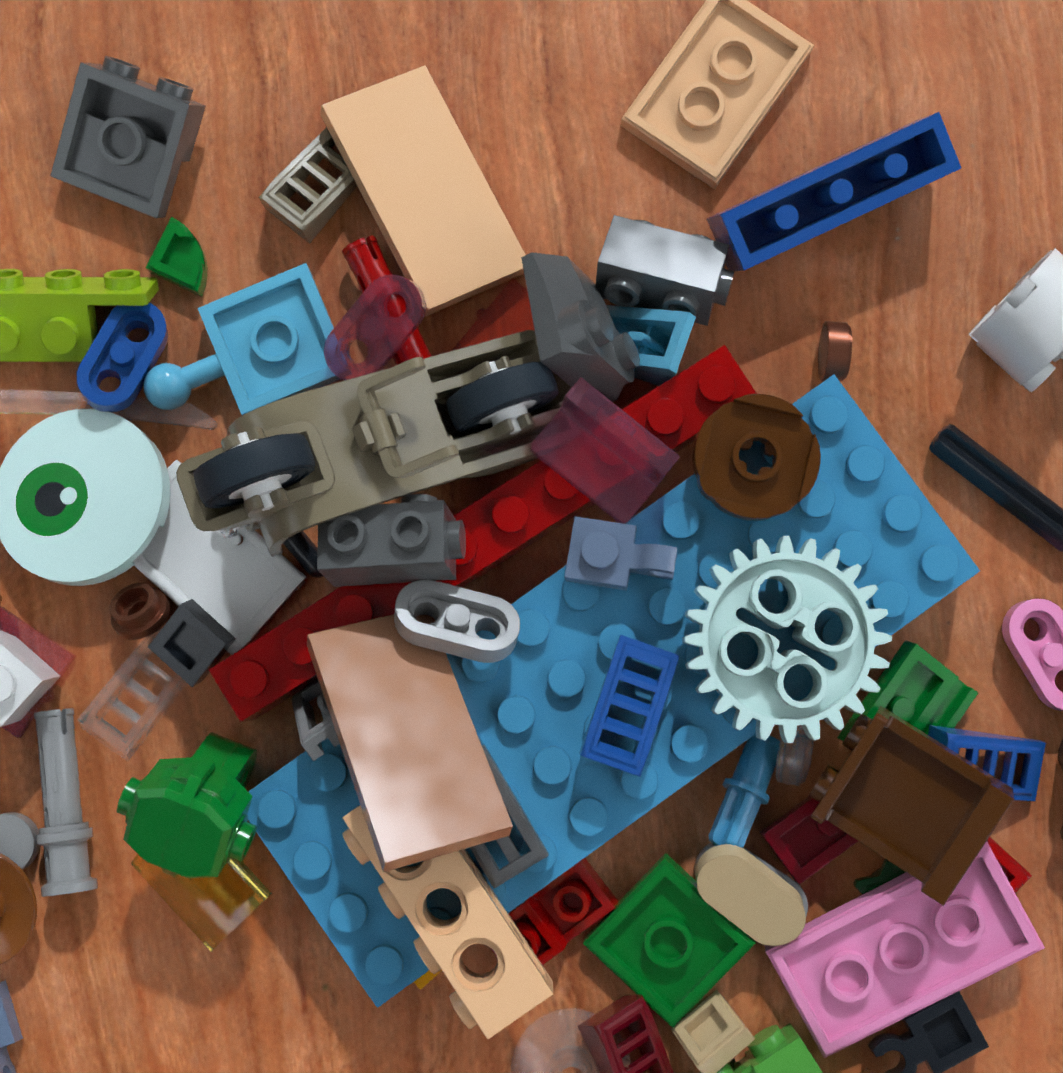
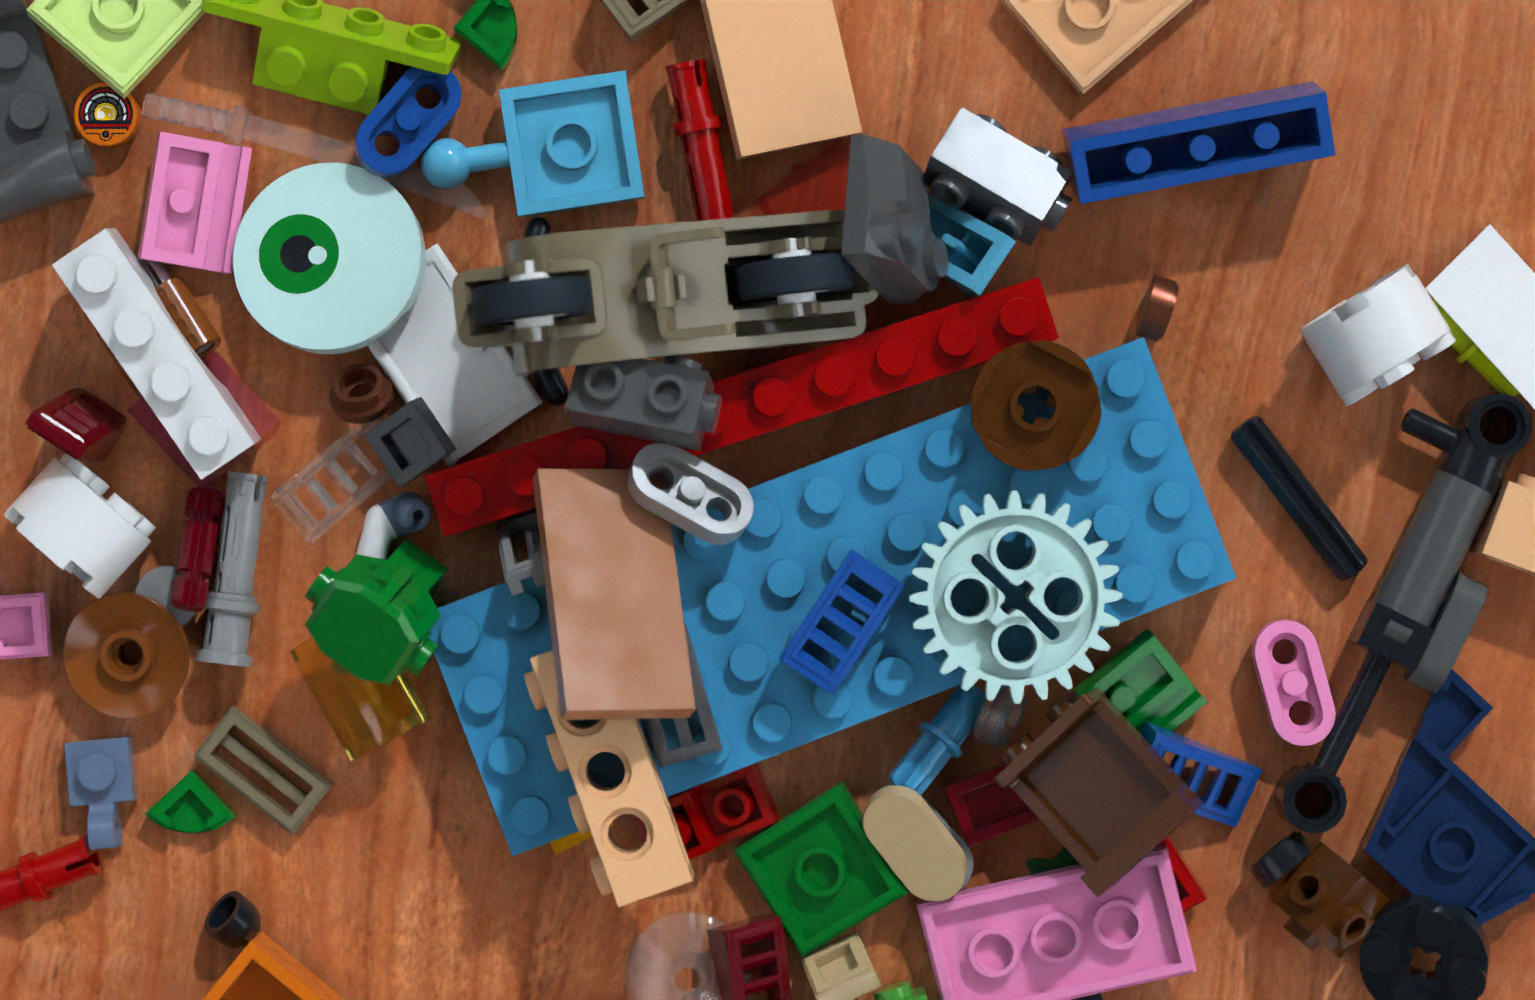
camera: 10 degrees right, 5 degrees up
clear pink plate [324,275,426,380] -> none
clear pink panel [530,377,680,524] -> none
sand blue plate [564,516,677,591] -> none
none -> green tile [145,769,237,833]
none -> dark red axle [170,487,223,612]
none -> dark tan tile [193,705,335,835]
none -> arm [355,492,432,560]

